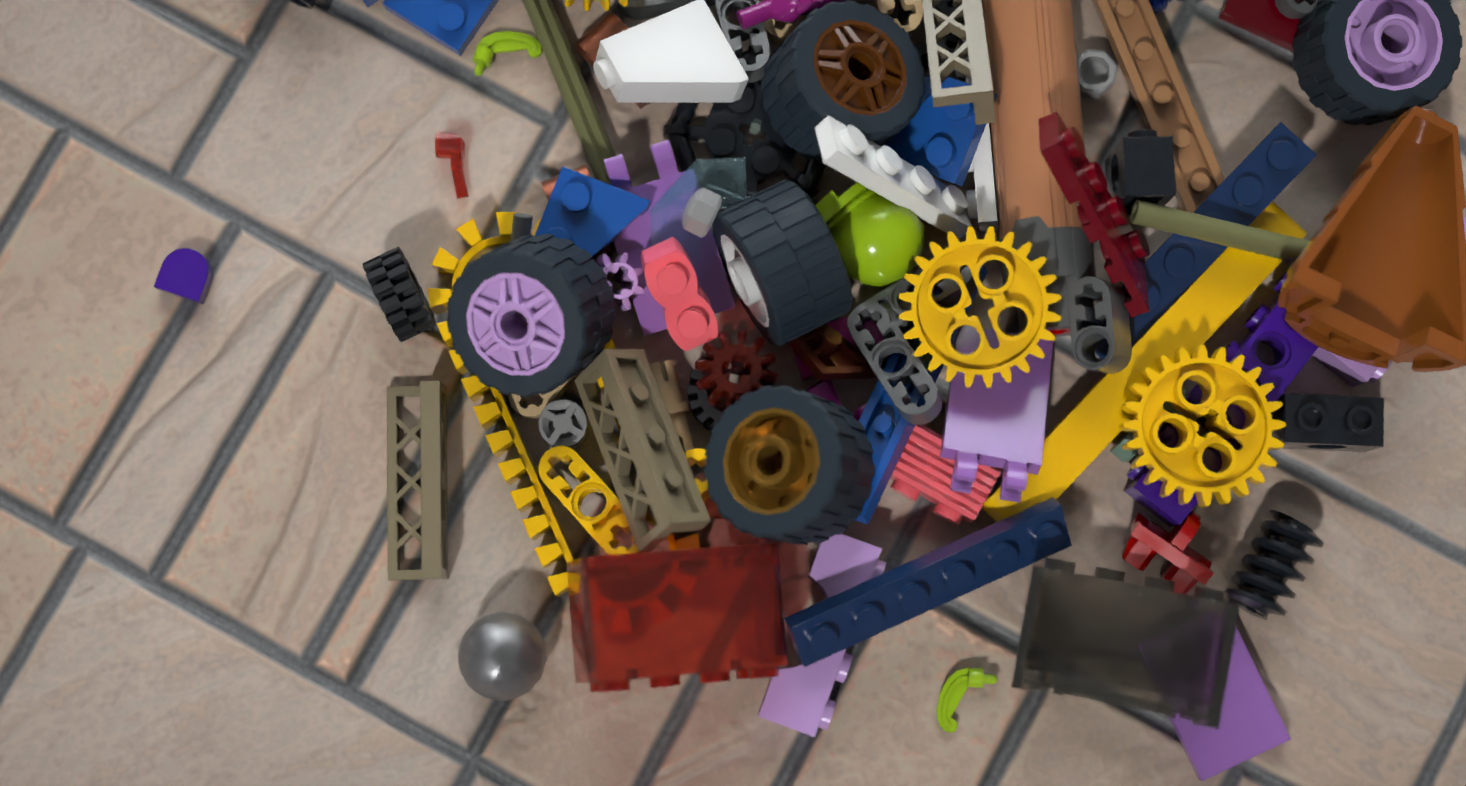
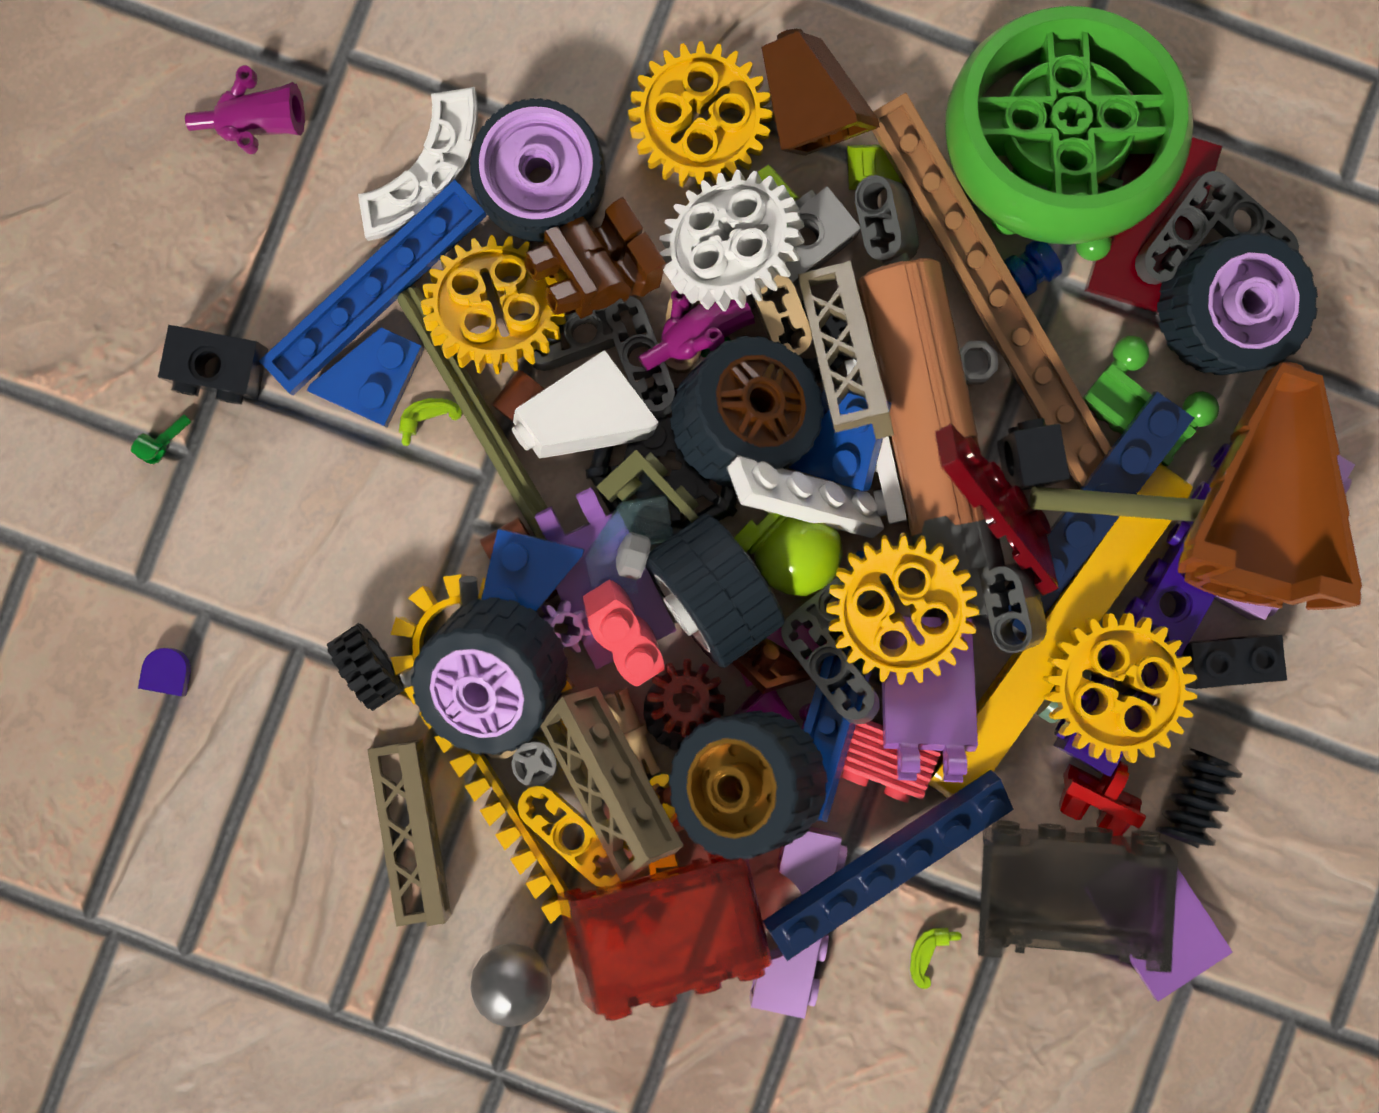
camera: 10 degrees left, 5 degrees up
clear red hand [435,132,469,199] -> none
none -> green hand [131,414,192,464]
none -> olive bracket [596,450,699,523]
none -> bright green gear [1082,335,1219,466]

